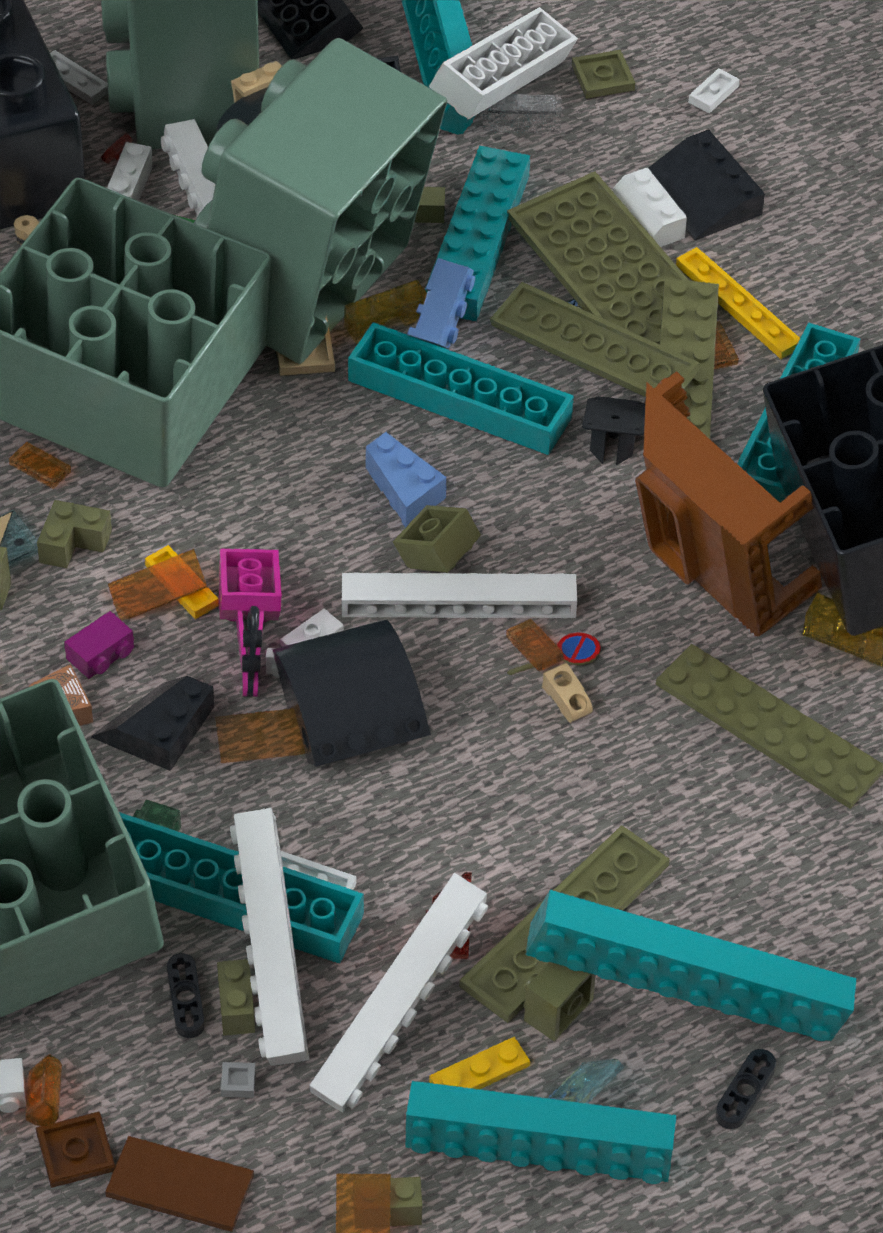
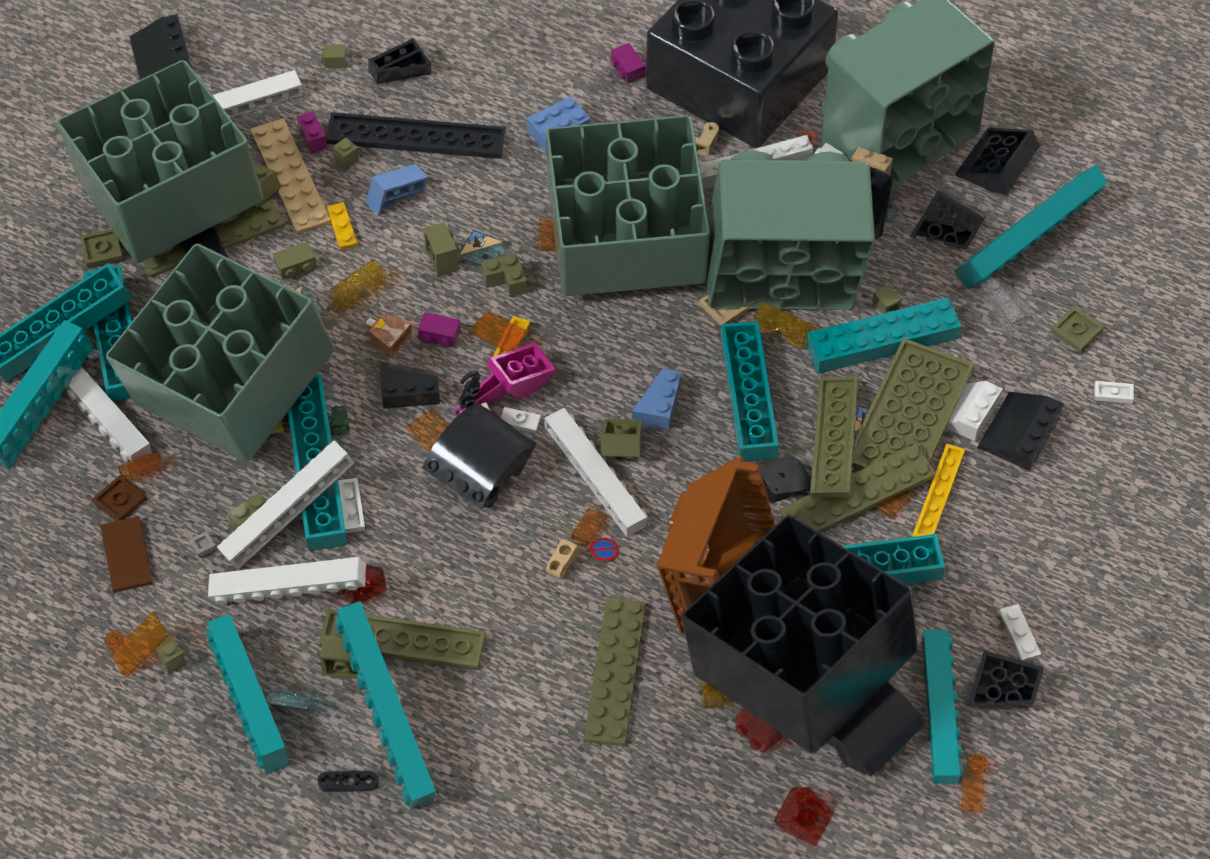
camera: 60 degrees right, 5 degrees up
black beam [167,953,204,1038] -> none
medium blue wedge [407,258,475,349] -> none
white brick [429,7,578,119] -> none
yellow plate [429,1036,530,1090] -> none

